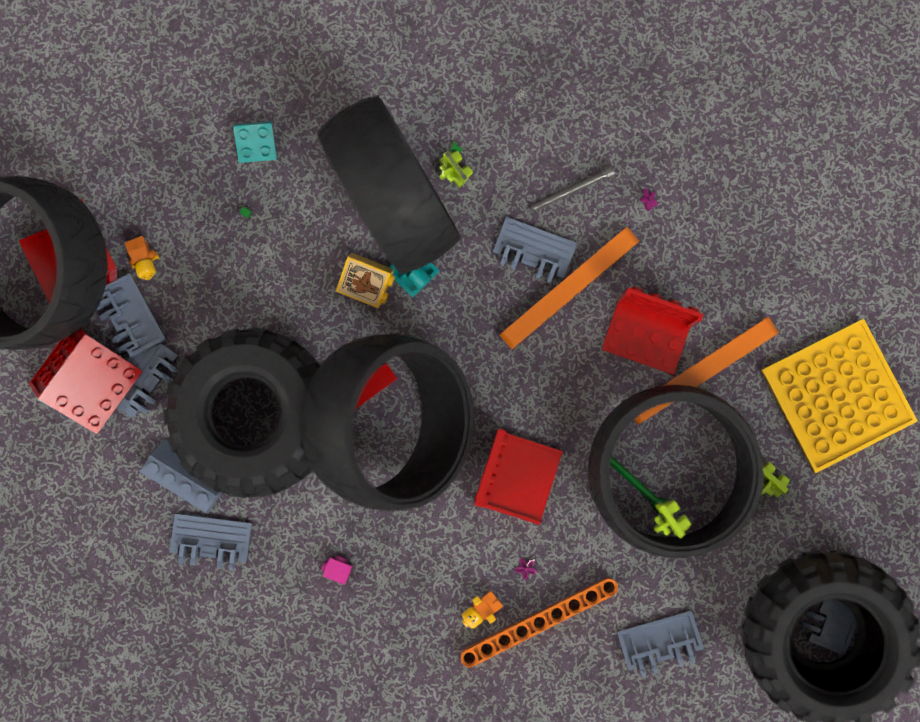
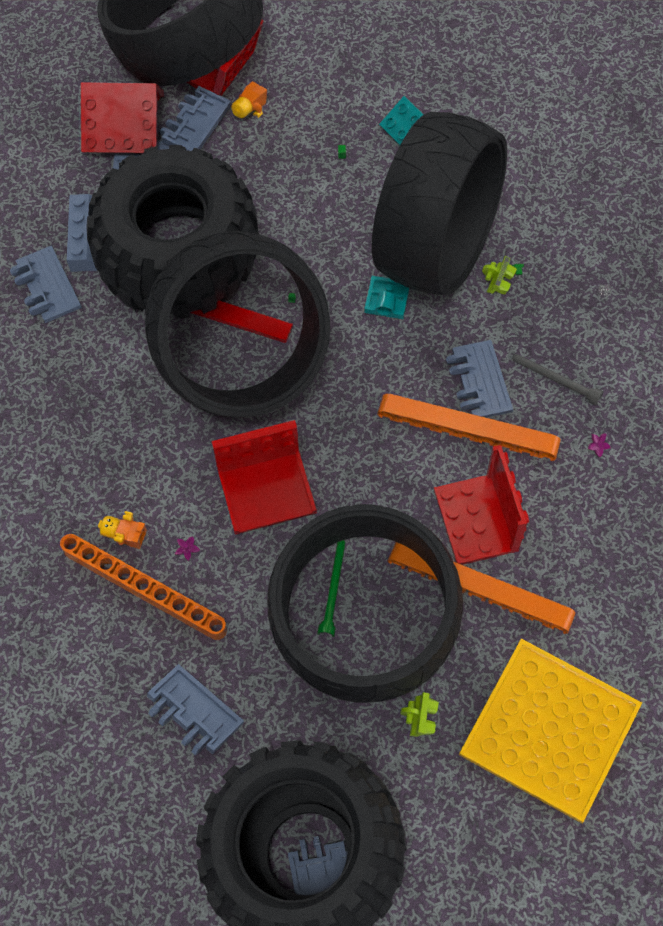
camera: 60 degrees right, 20 degrees down
dark pink brick [322,555,353,585] -> none
brick [336,253,395,308] -> none
lime hips [654,499,691,538] -> none

